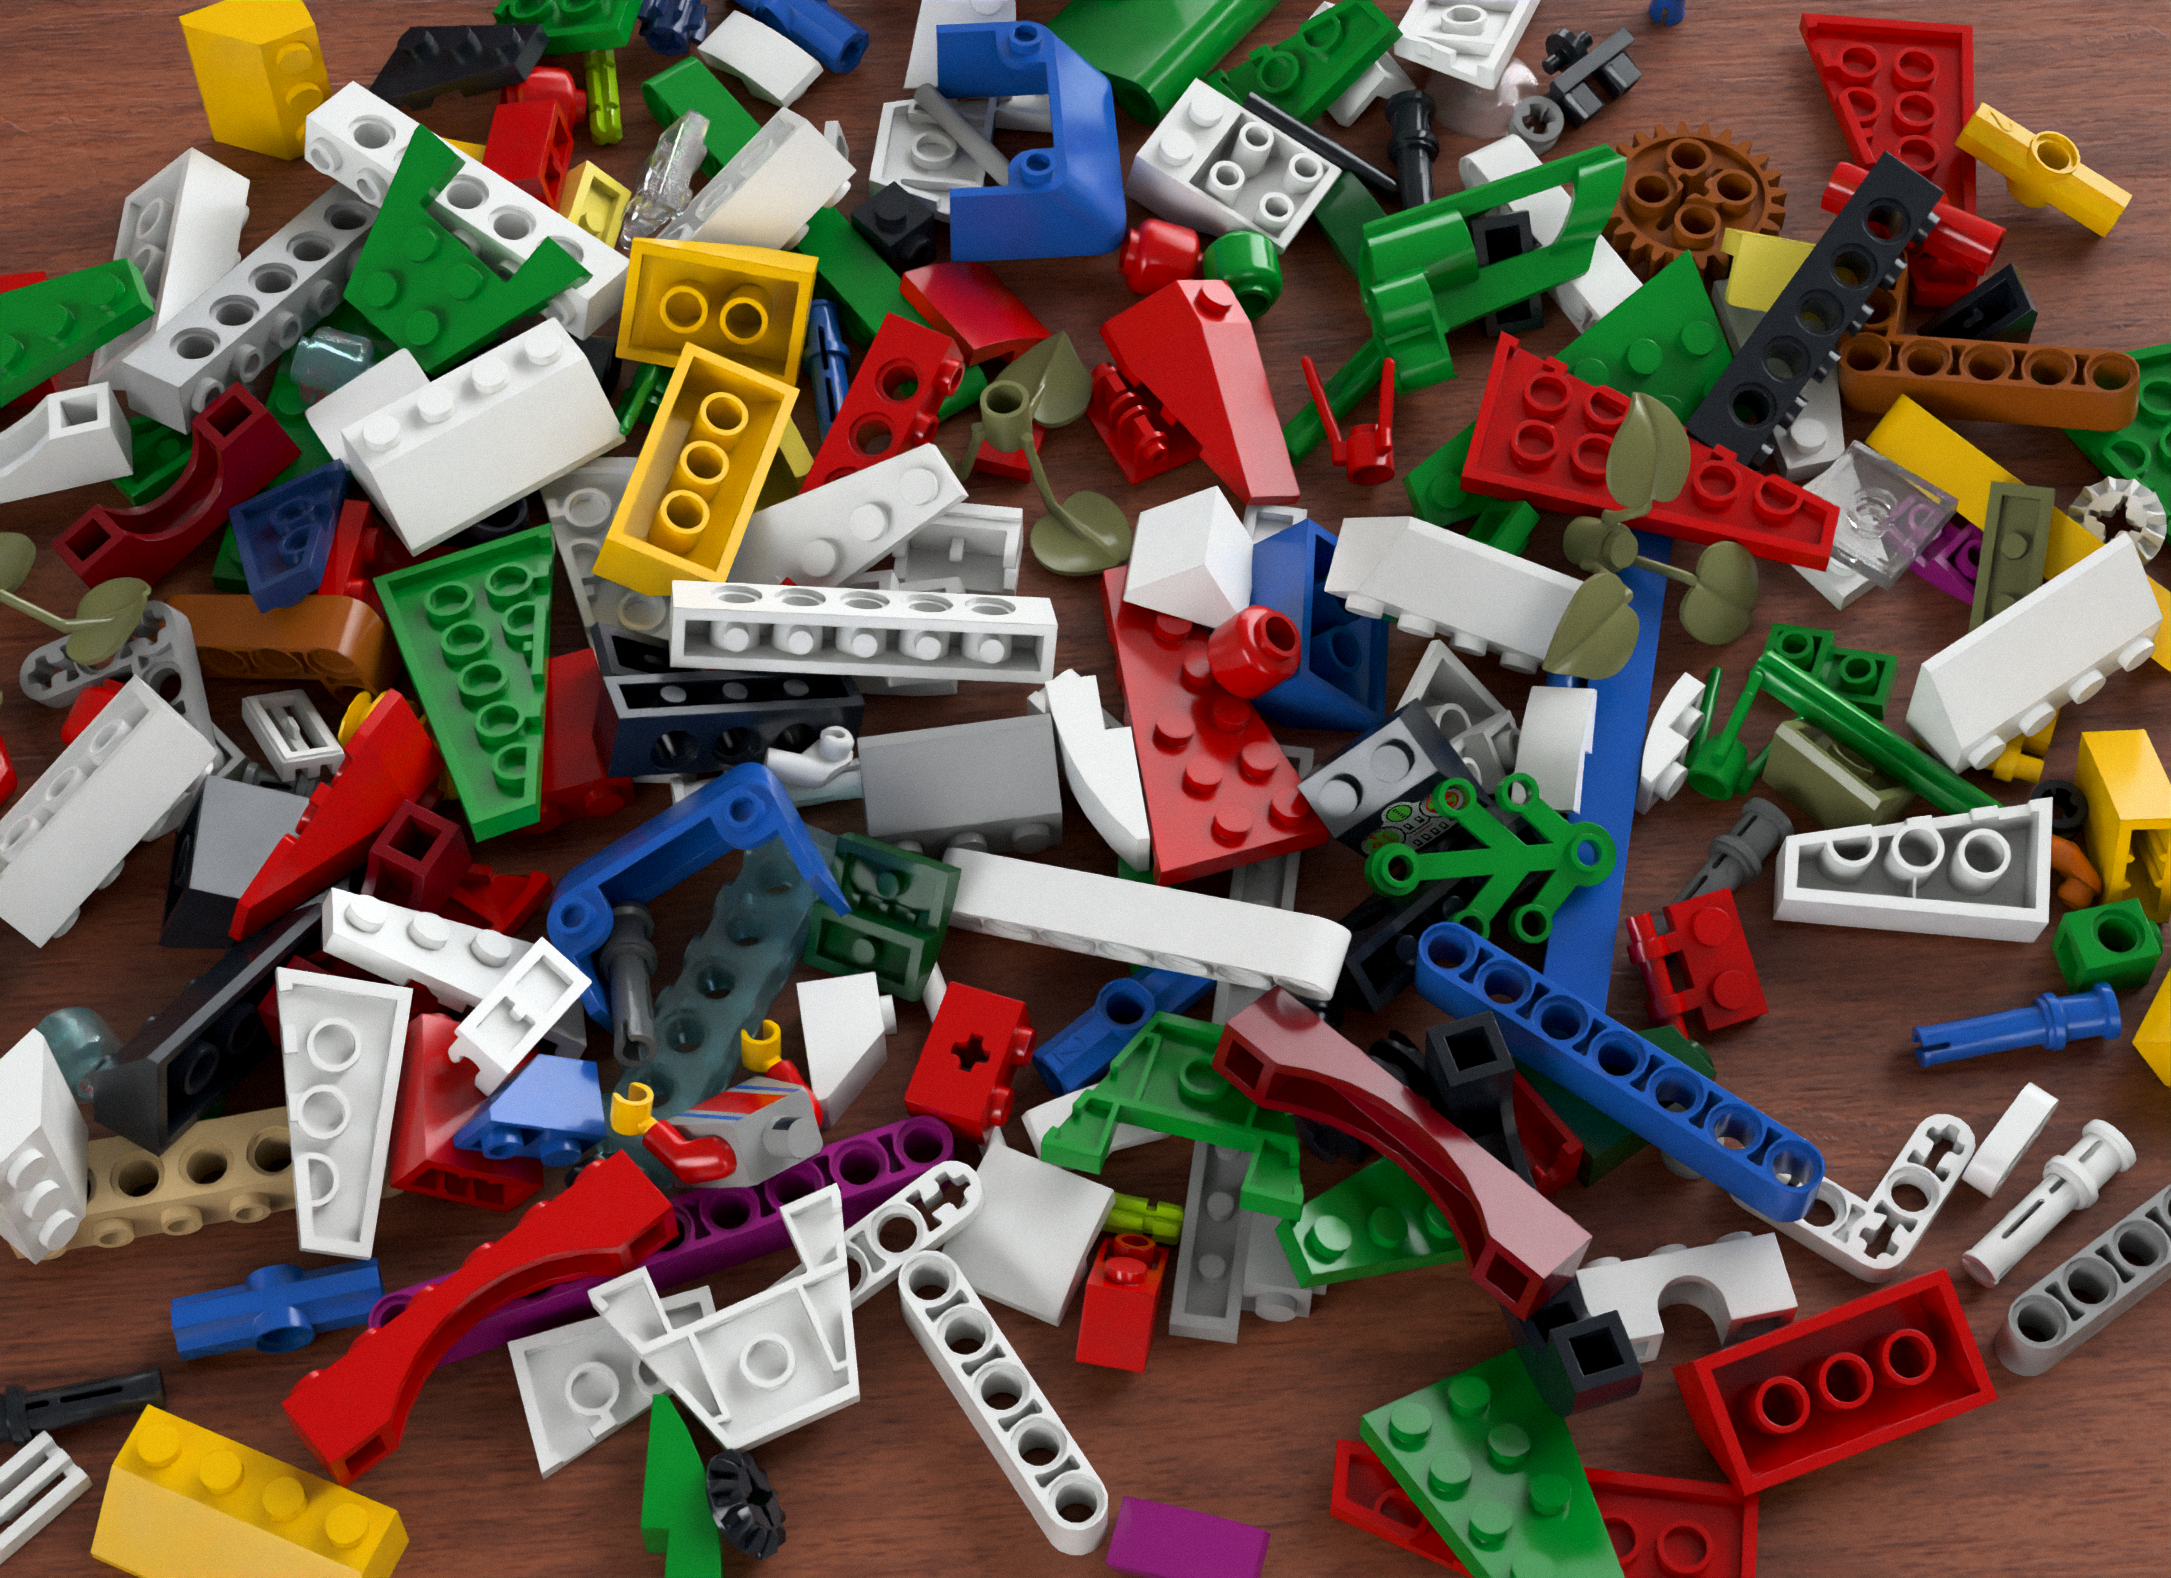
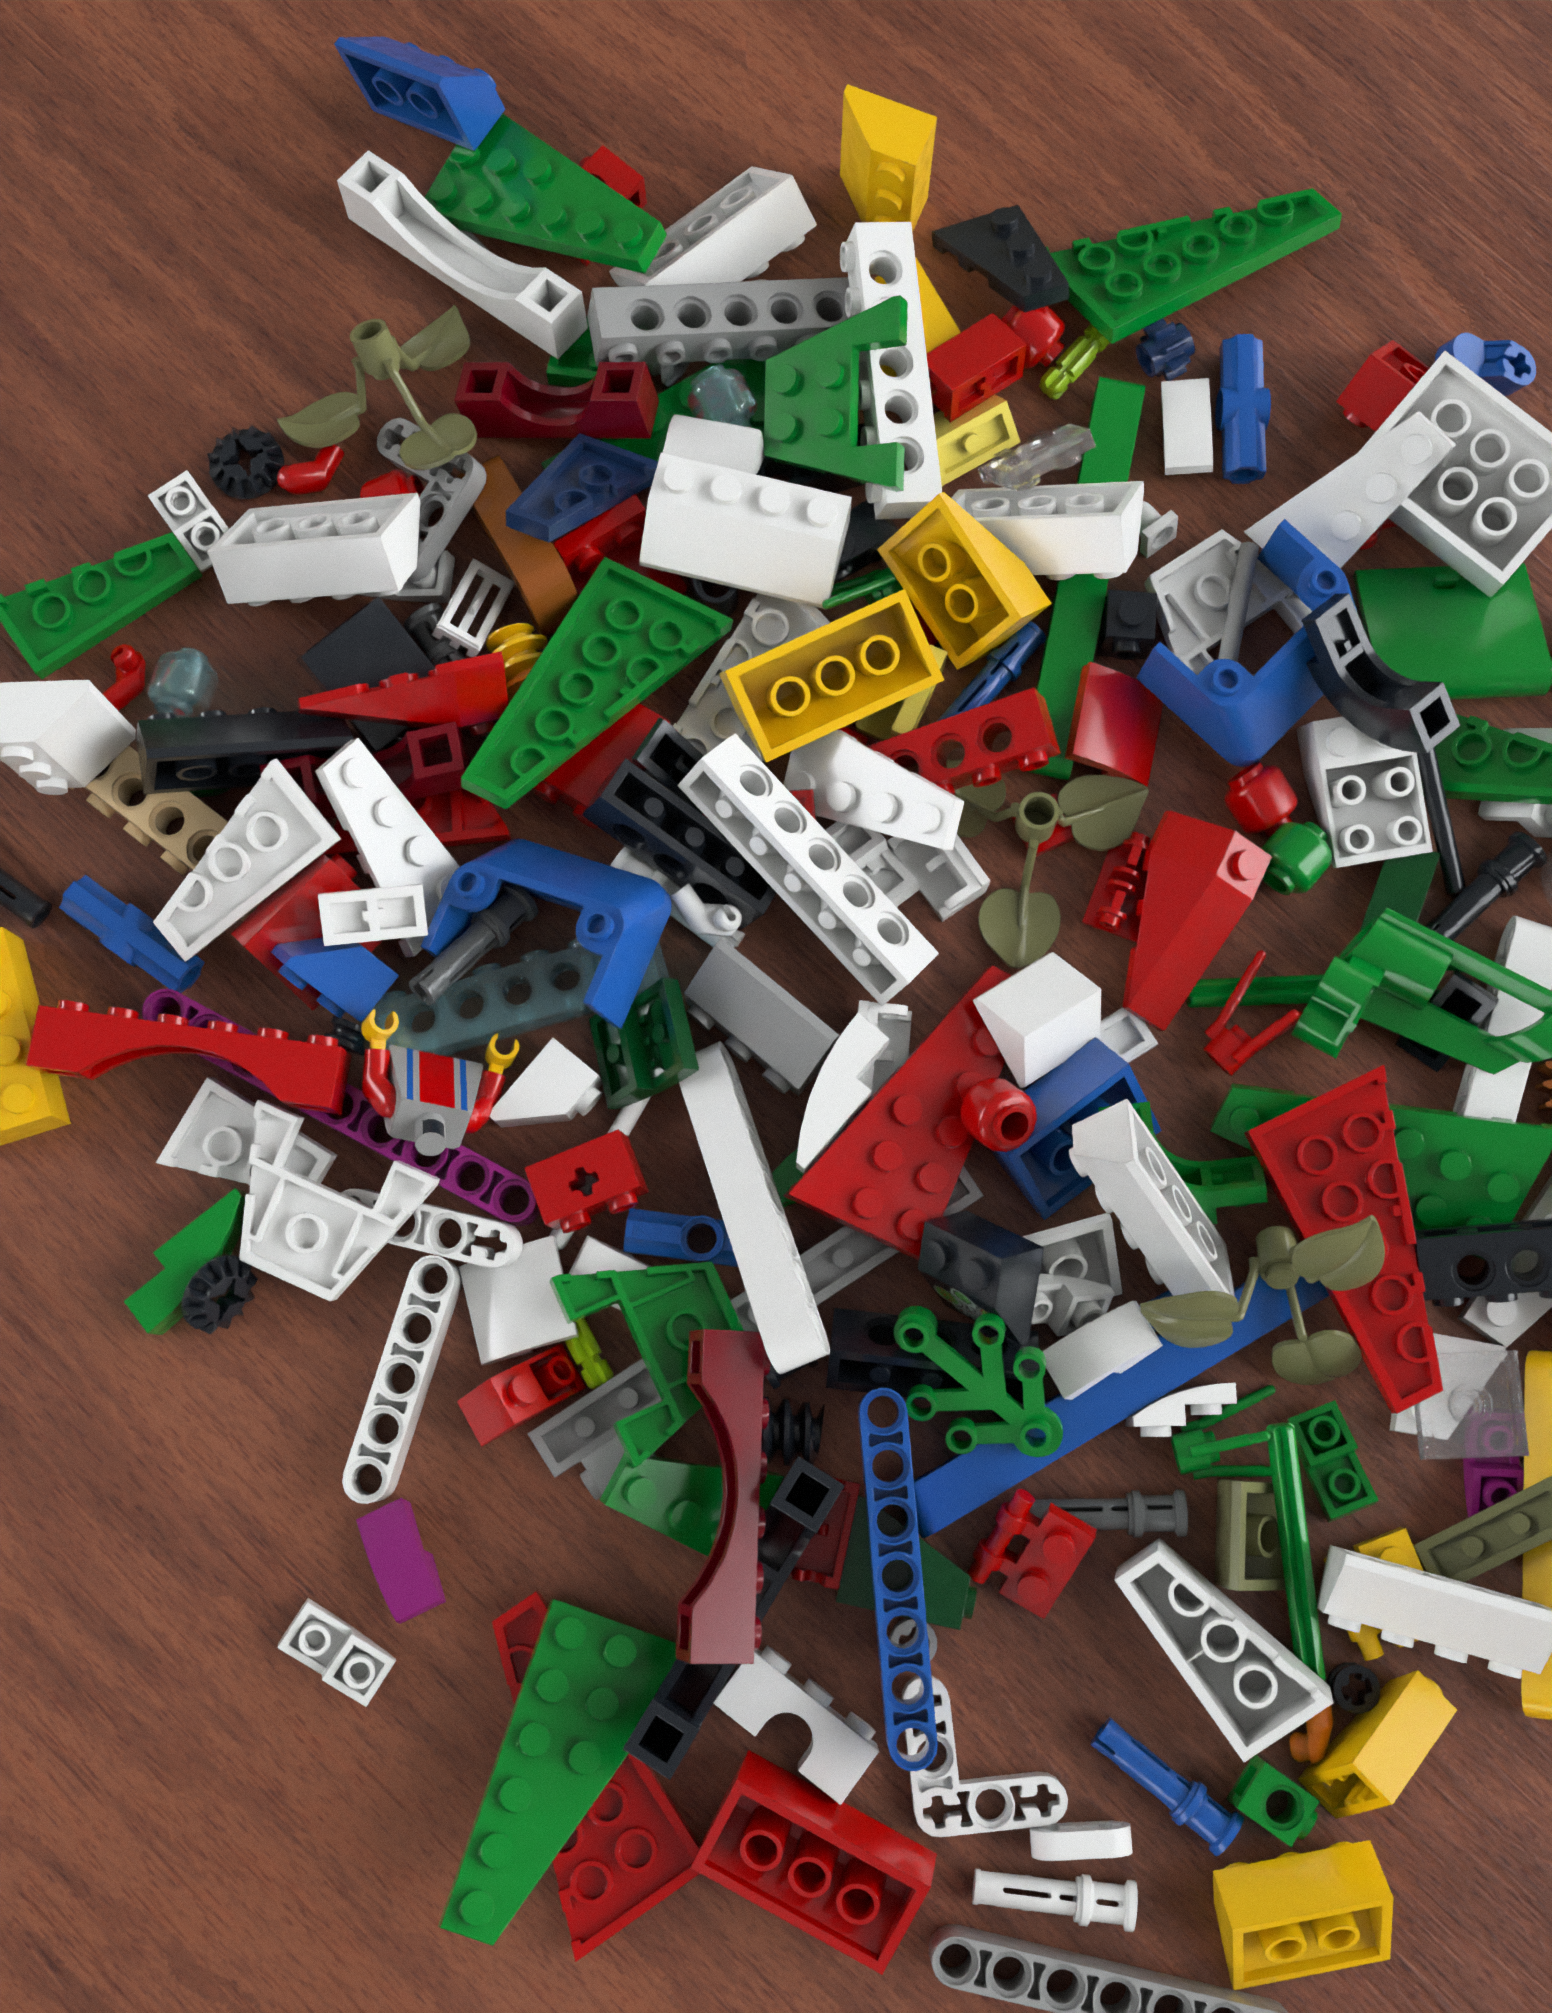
camera: 50 degrees right, 20 degrees up
none -> black arch [1301,593,1460,753]

